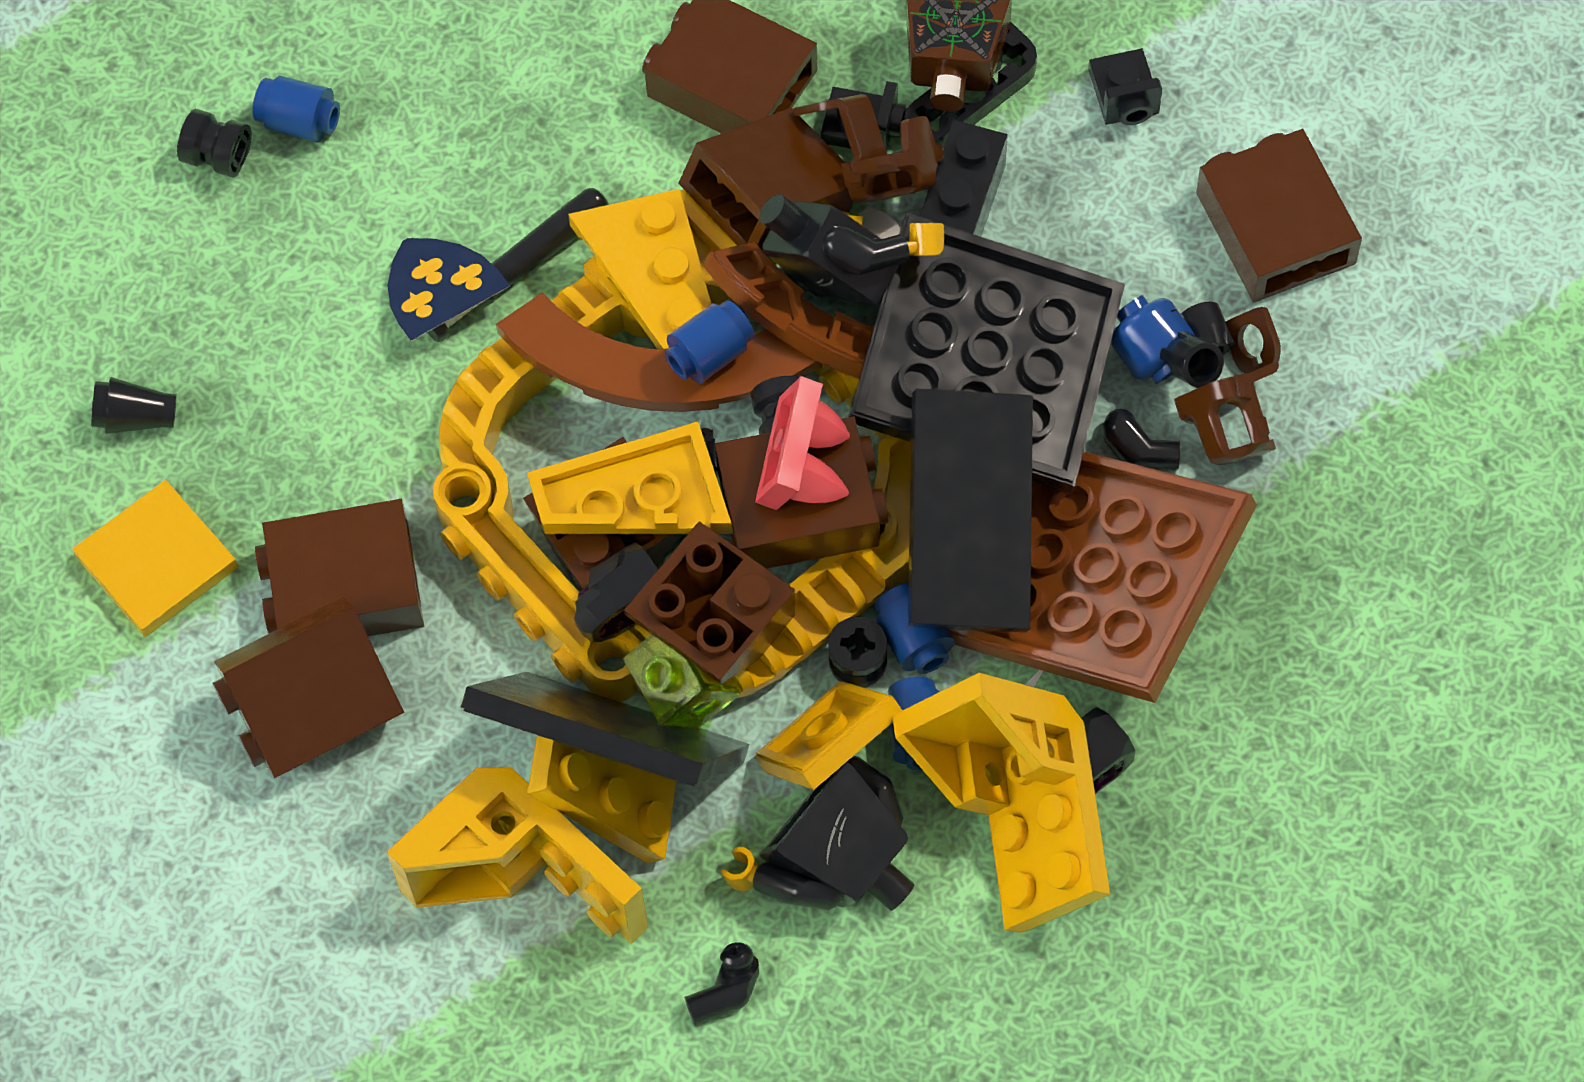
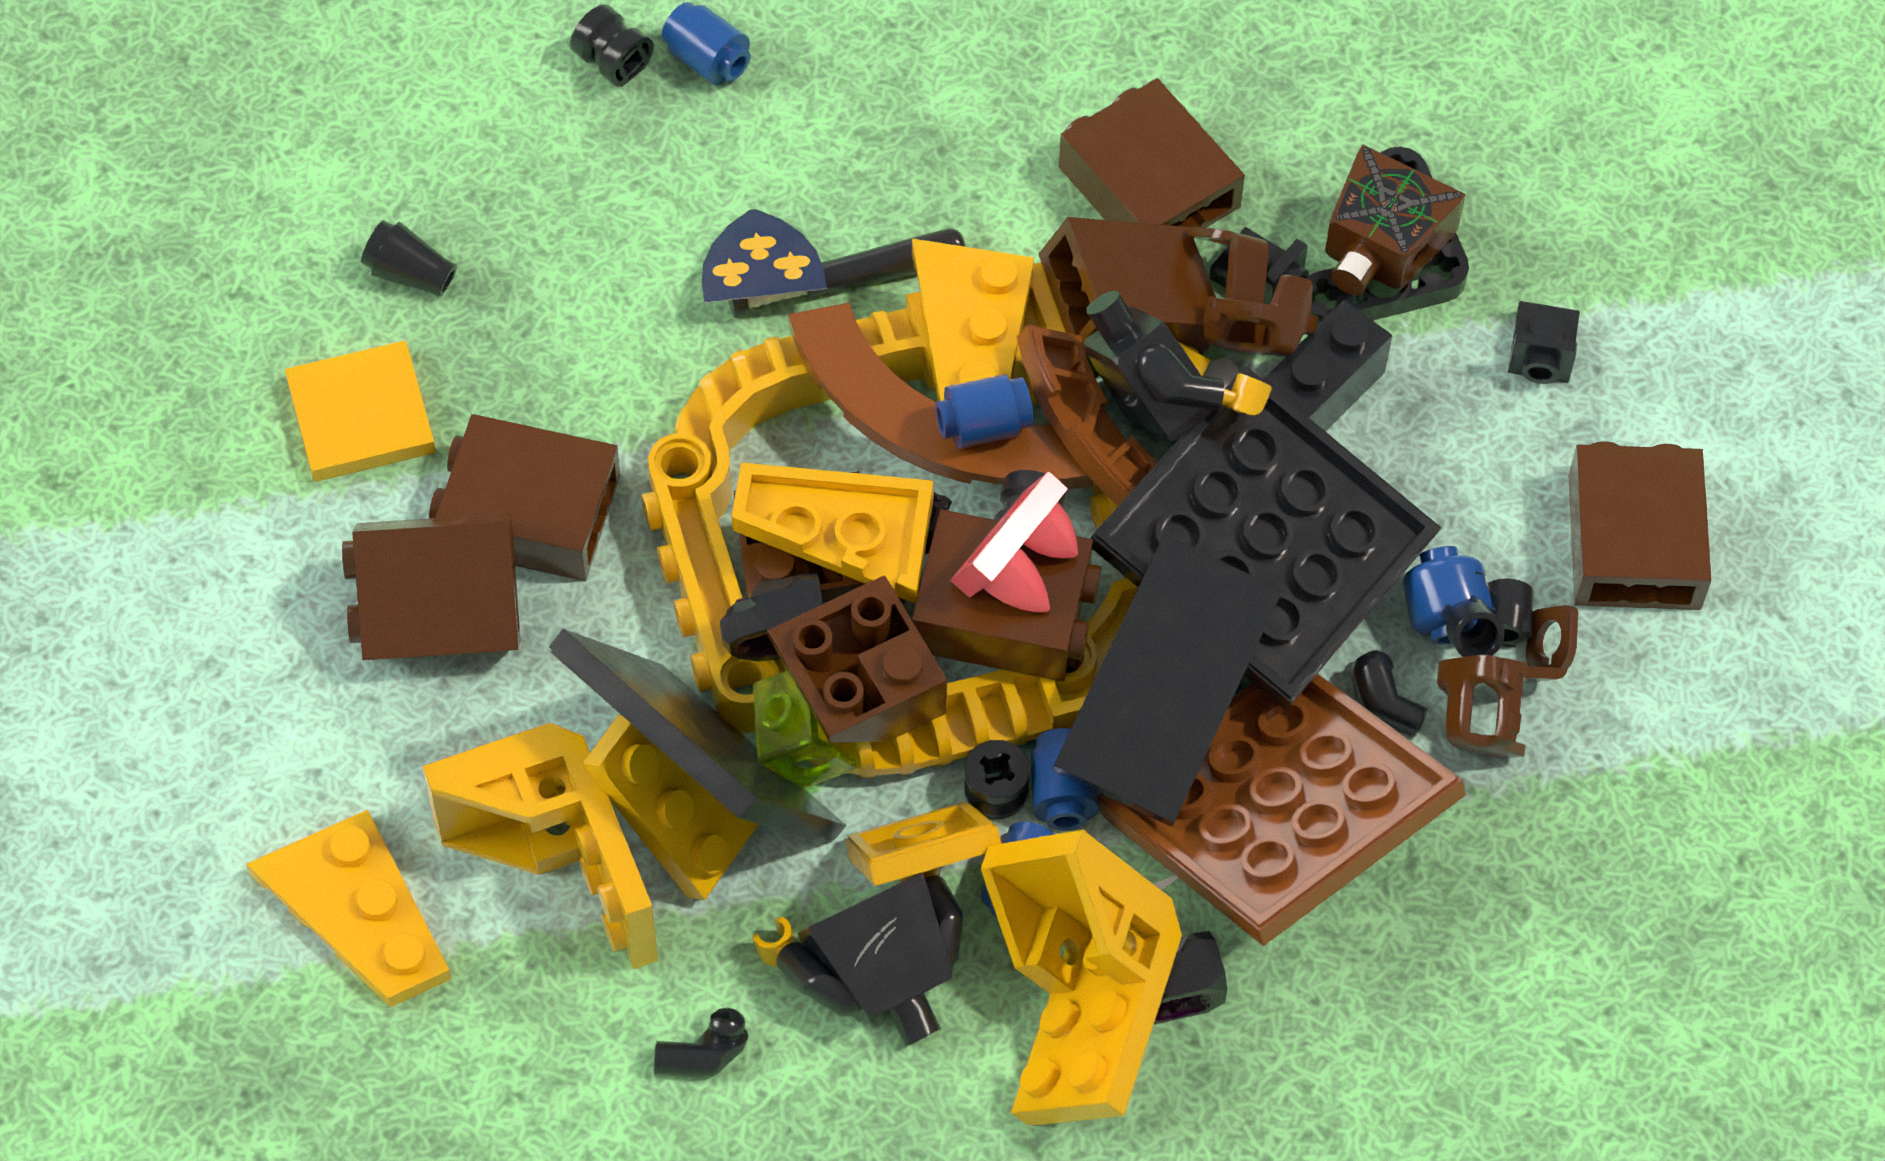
camera: 20 degrees right, 5 degrees down
none -> yellow wing [246,809,451,1007]

